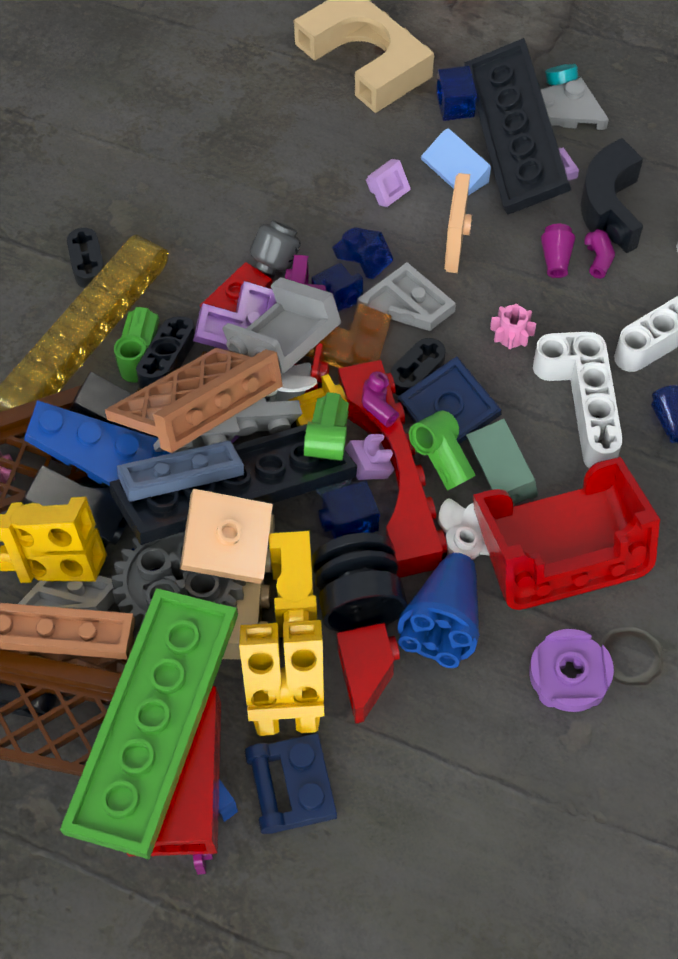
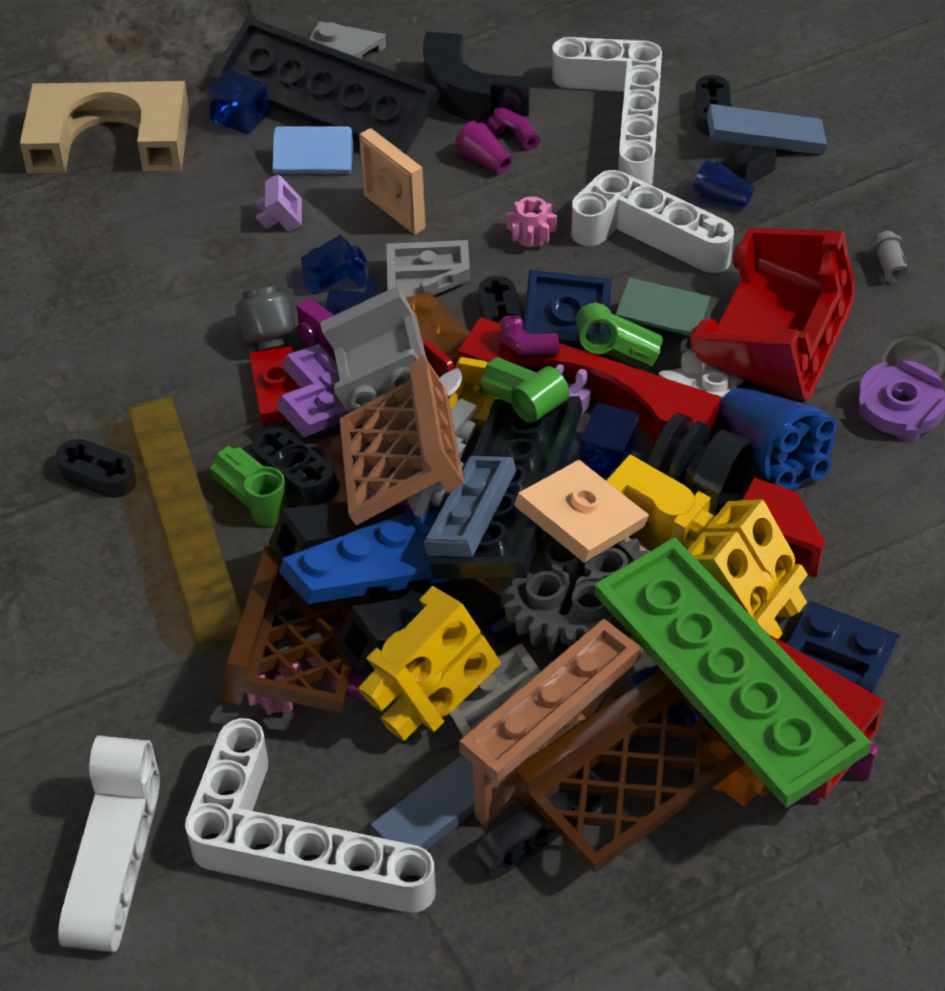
camera: 50 degrees left, 10 degrees down
teal tile [545,64,578,85] -> none

